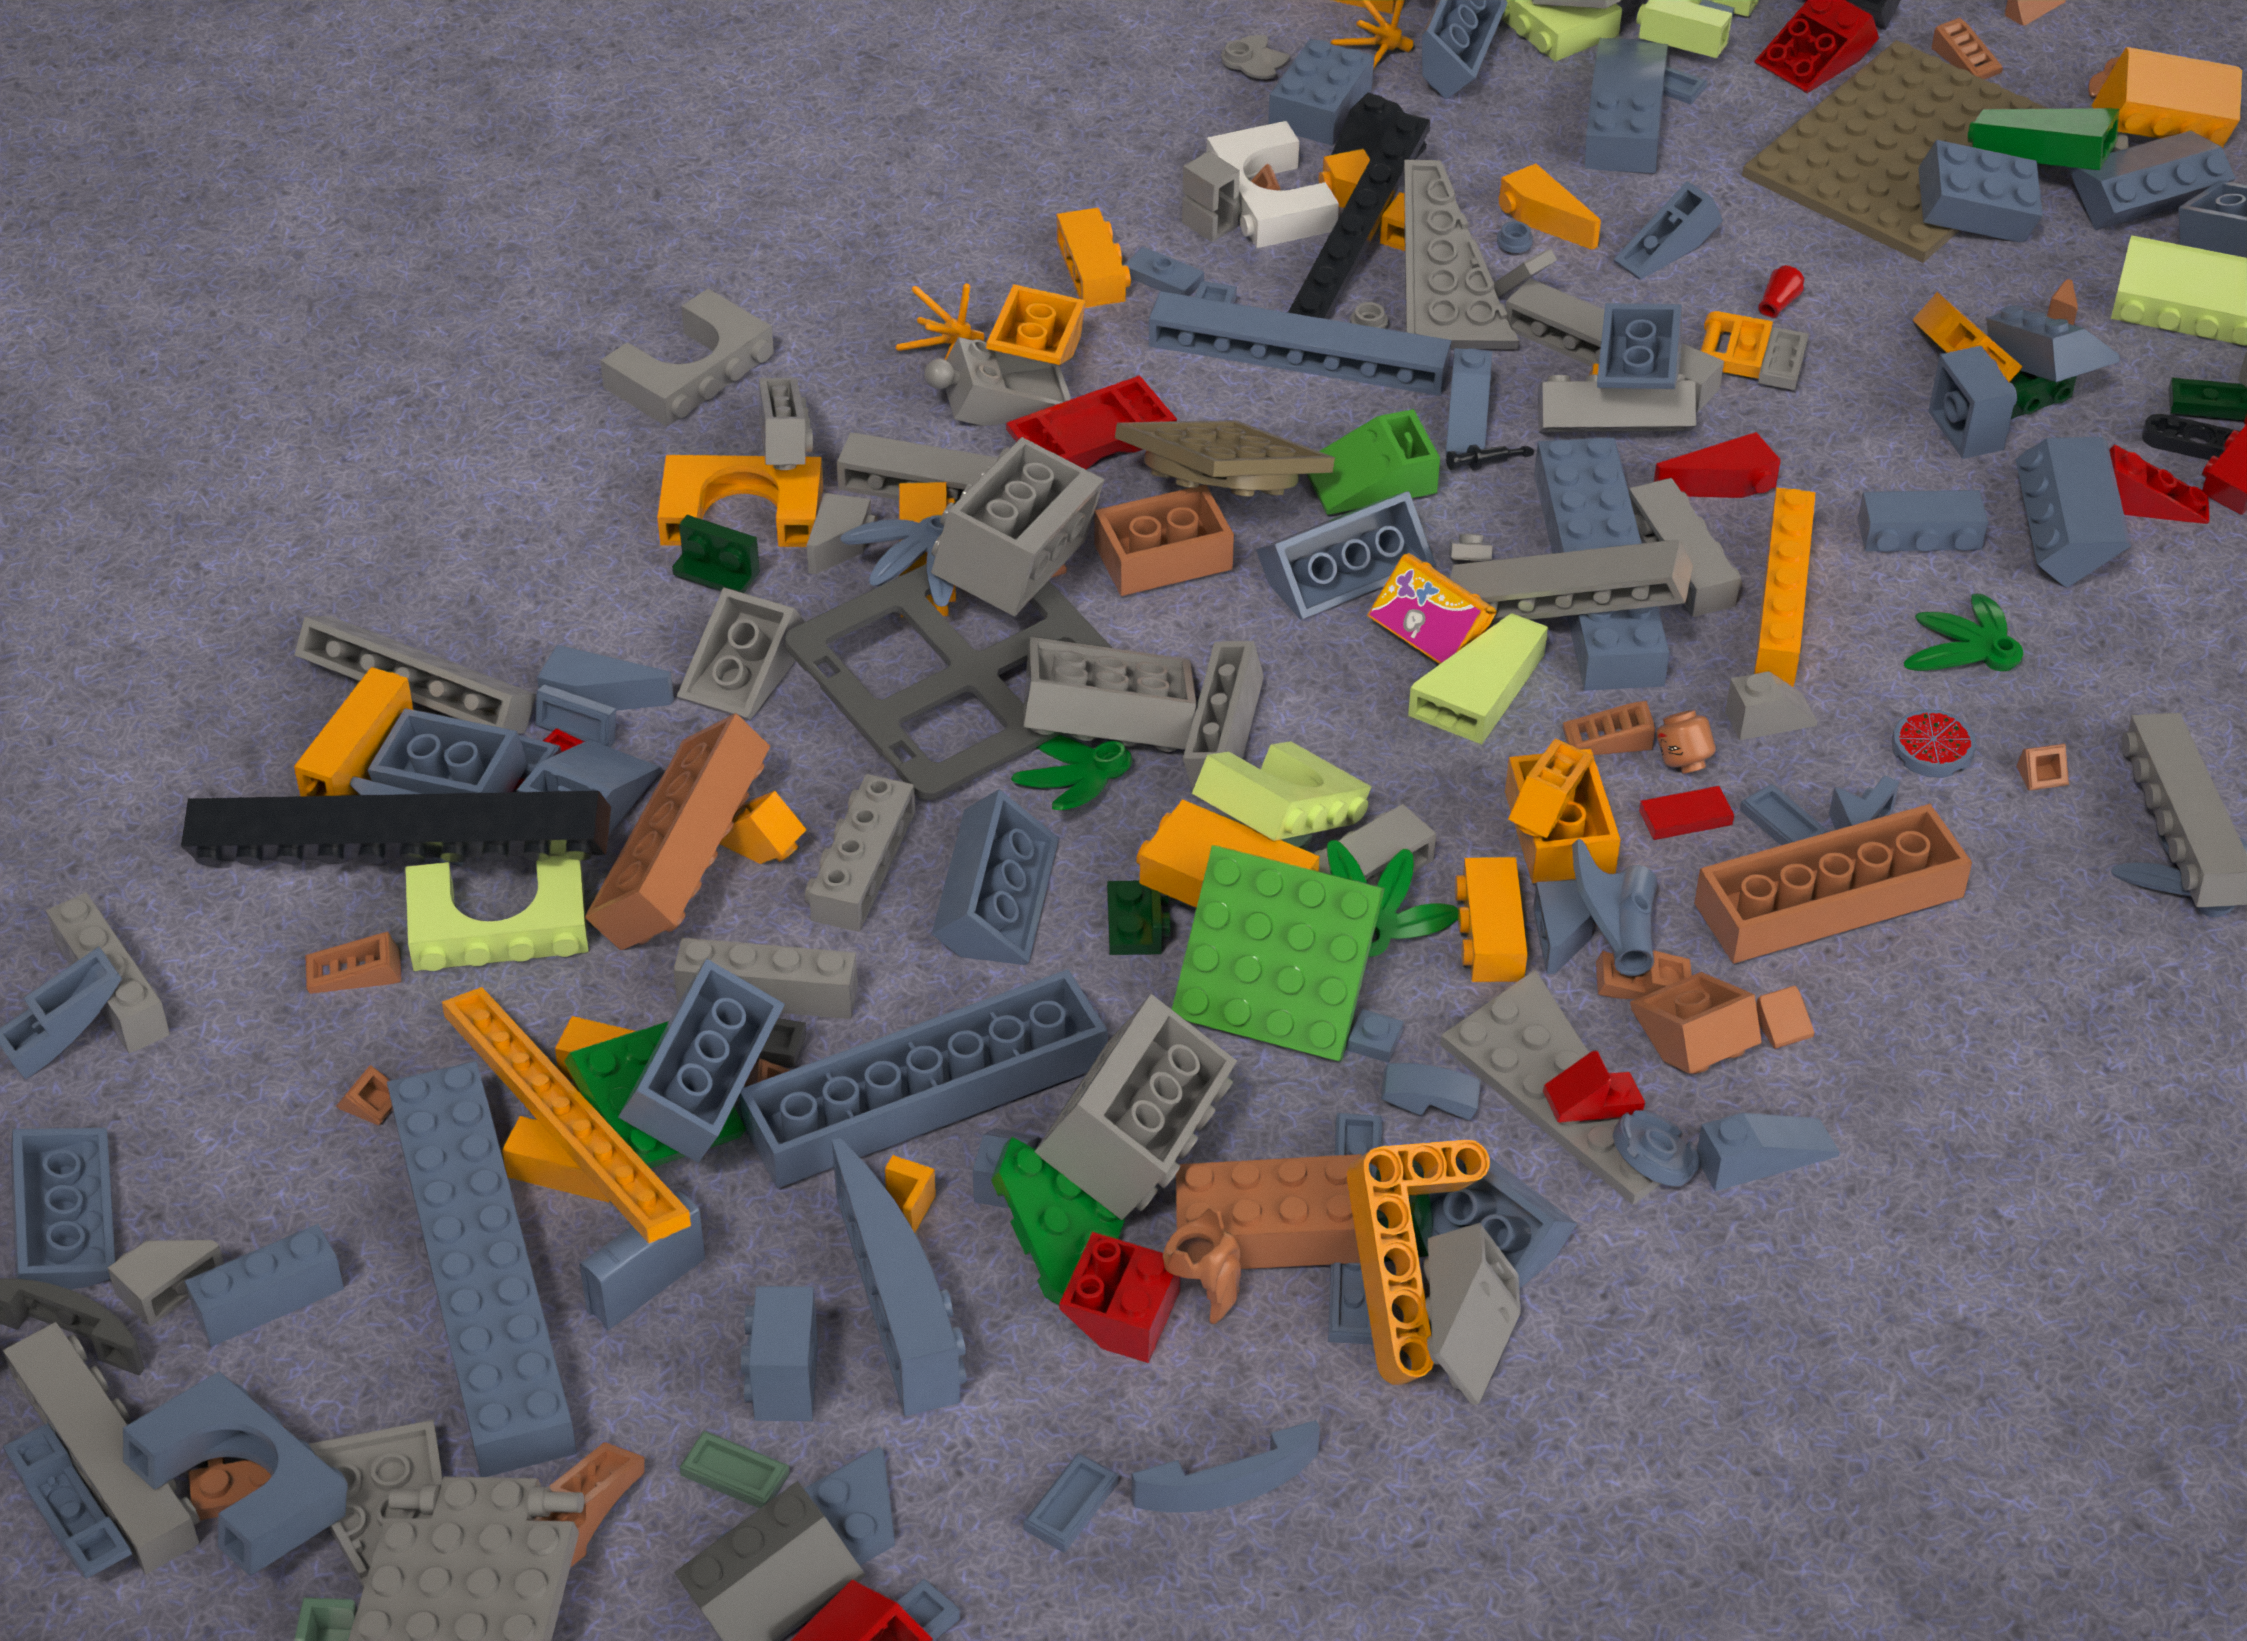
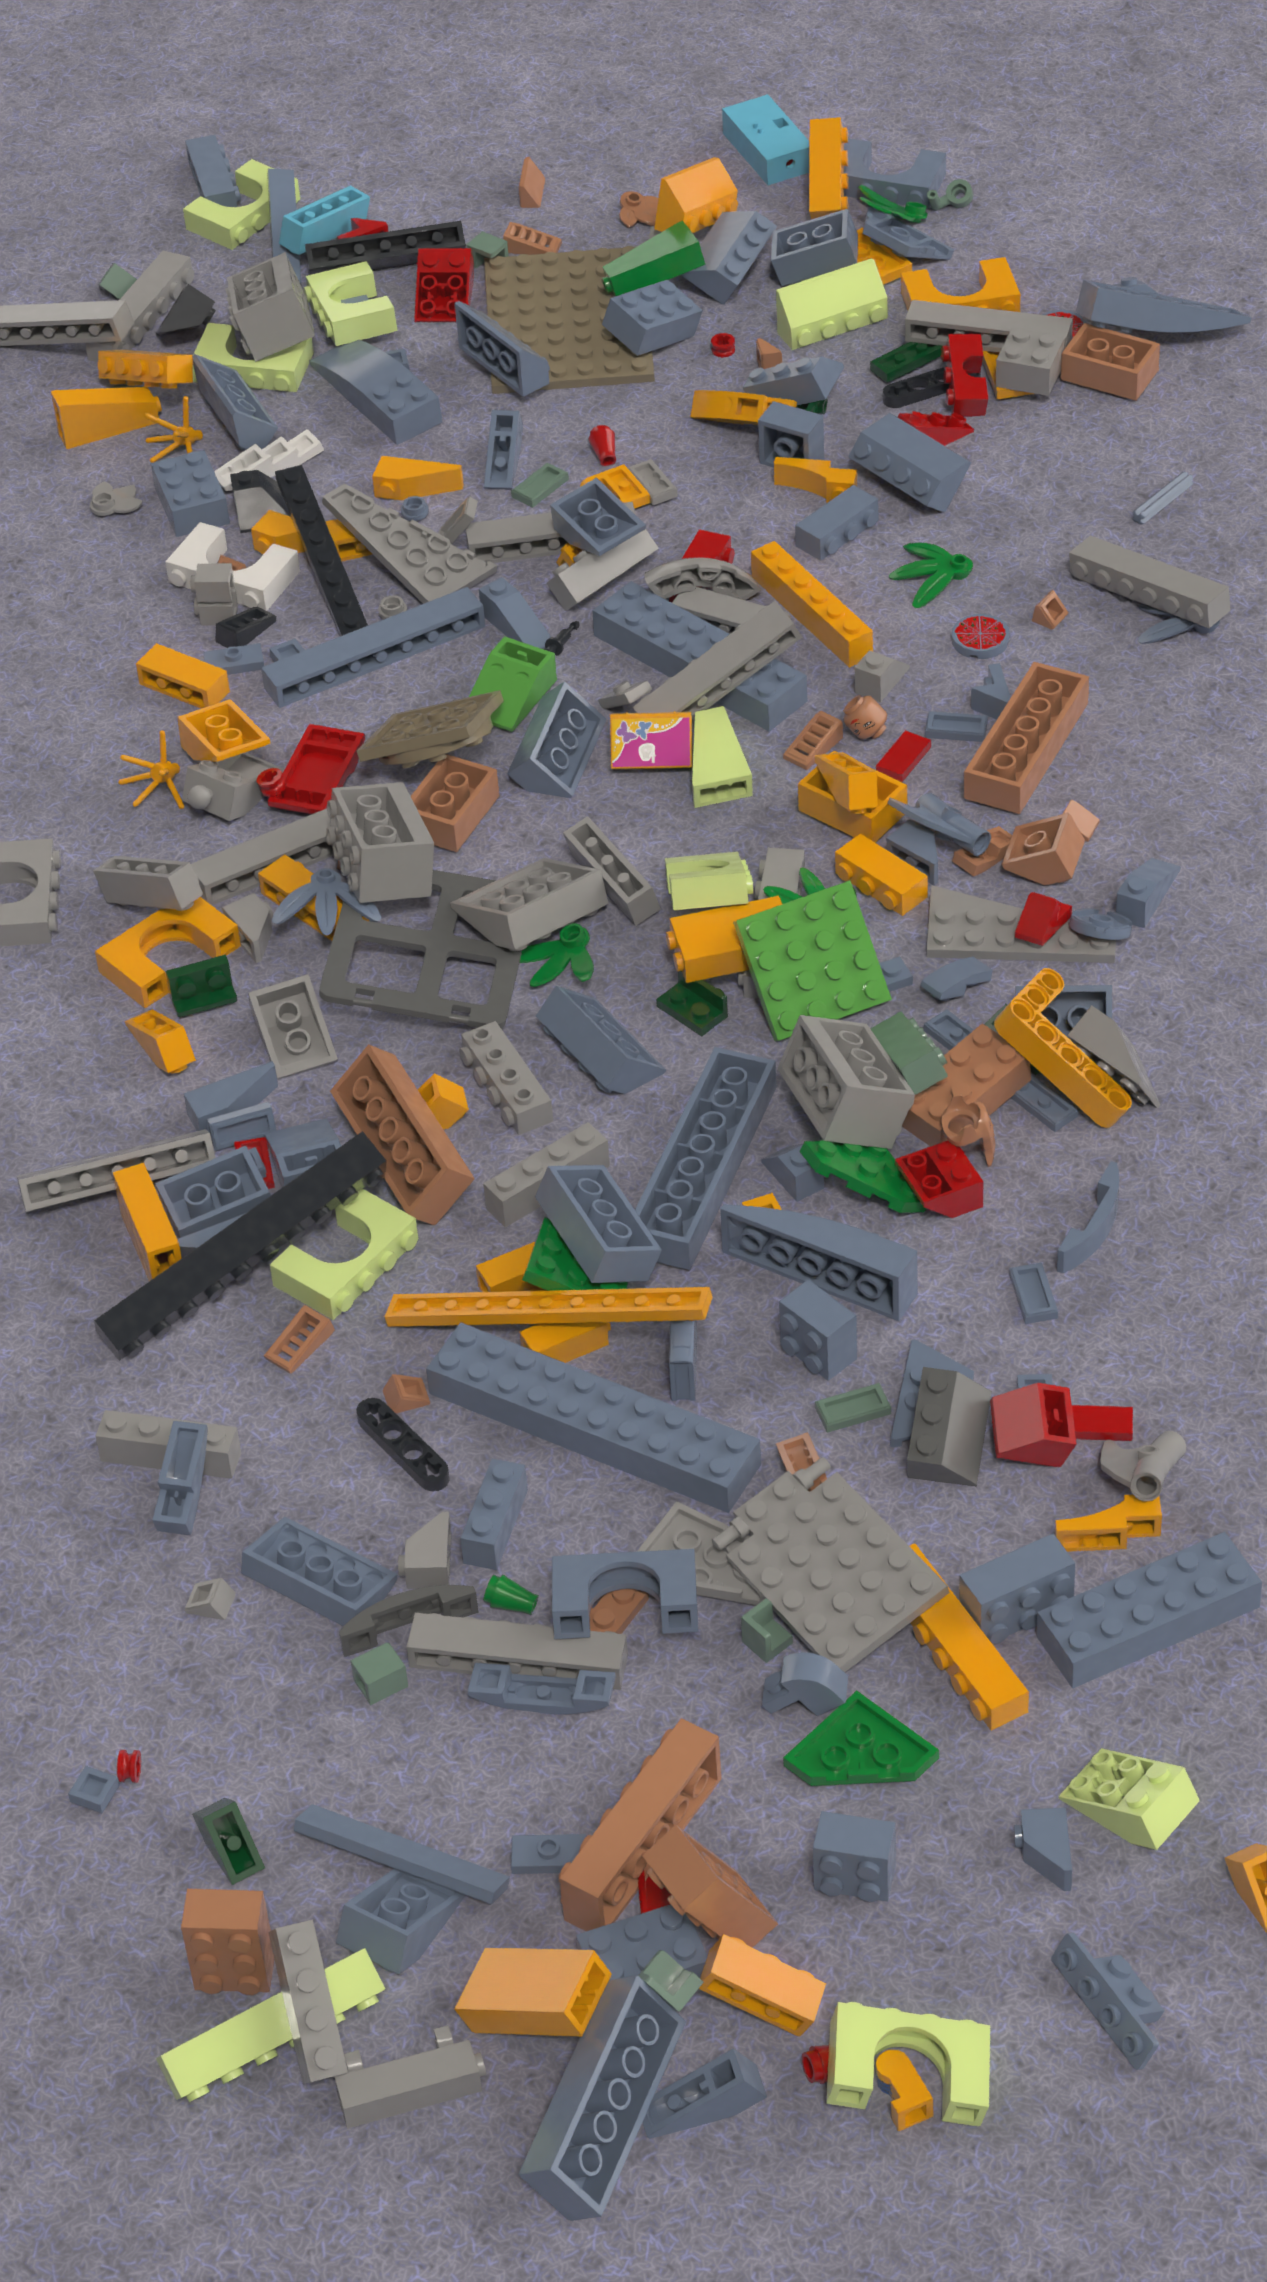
camera: 40 degrees left, 0 degrees up
none -> light orange slope [124,1009,196,1074]
none -> white slope [214,429,324,491]
none -> black slope [215,607,277,648]
none -> red bush [257,768,287,797]
none -> black beam [356,1398,450,1492]
none -> sand blue slope [455,301,550,397]
none -> sand green panel [466,231,509,269]
none -> green cone [483,1575,539,1615]
none -> sand green tile [511,463,569,508]
none -> light grey brick [644,557,761,600]
none -> red bush [711,333,735,358]
none -> light orange slope [774,457,857,503]
none -> sand green brick [870,1011,948,1095]

